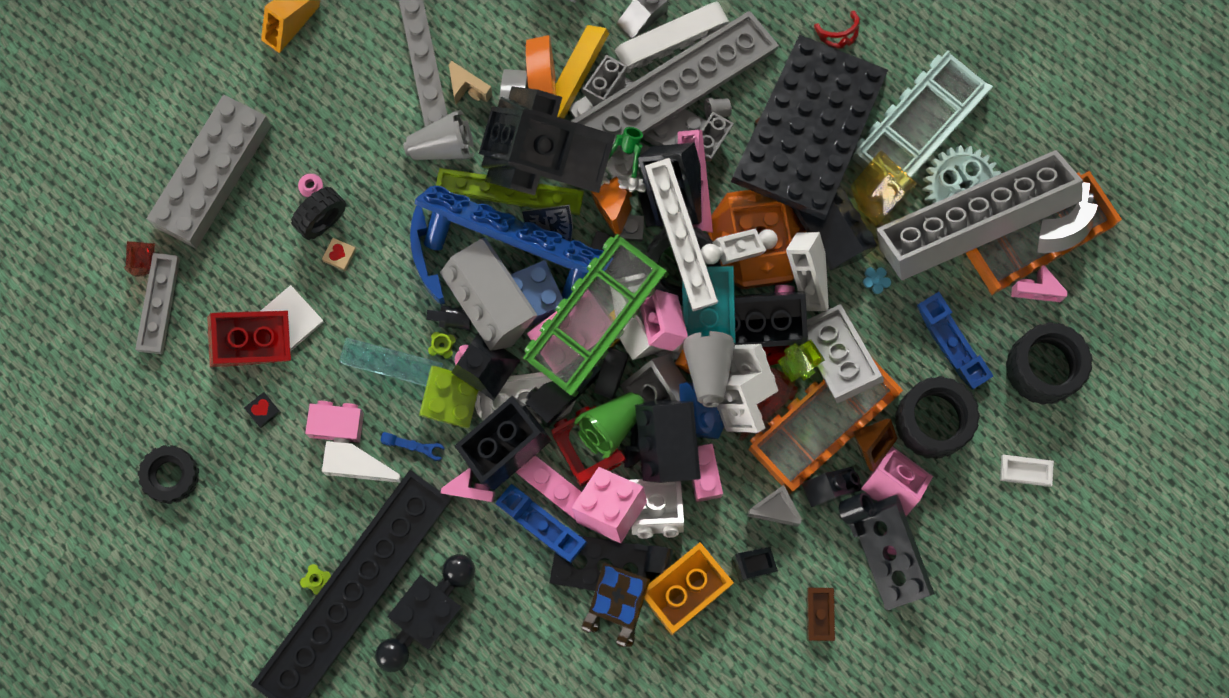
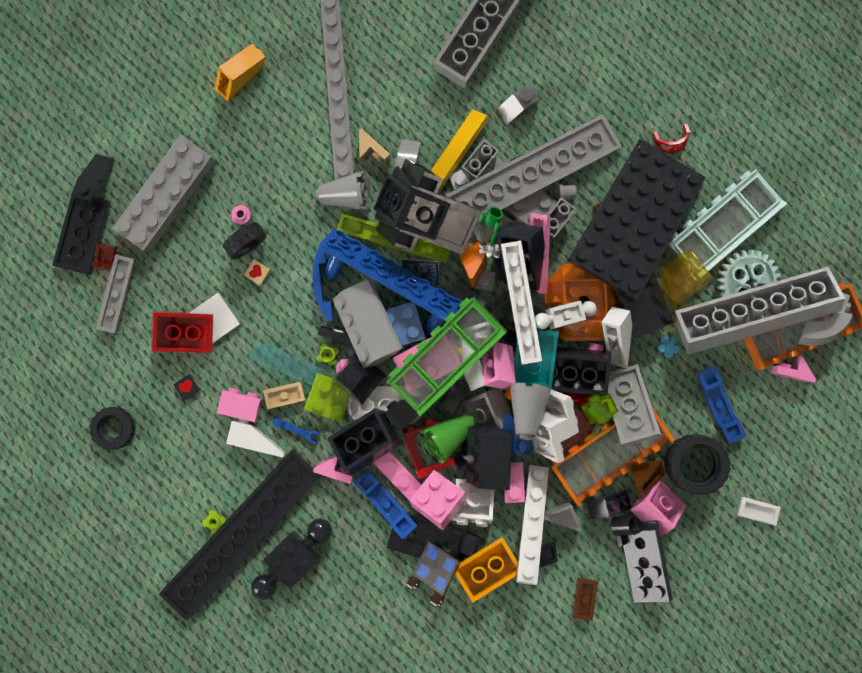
camera: 15 degrees right, 10 degrees up
orange slope [526,35,557,95] -> none
white beam [615,2,730,73] -> none
black tyre [1006,322,1093,405] -> none
none -> black plate [52,197,111,276]
none -> black slope [71,154,115,210]
none -> tan plate [263,382,306,409]
none -> white plate [516,465,549,585]

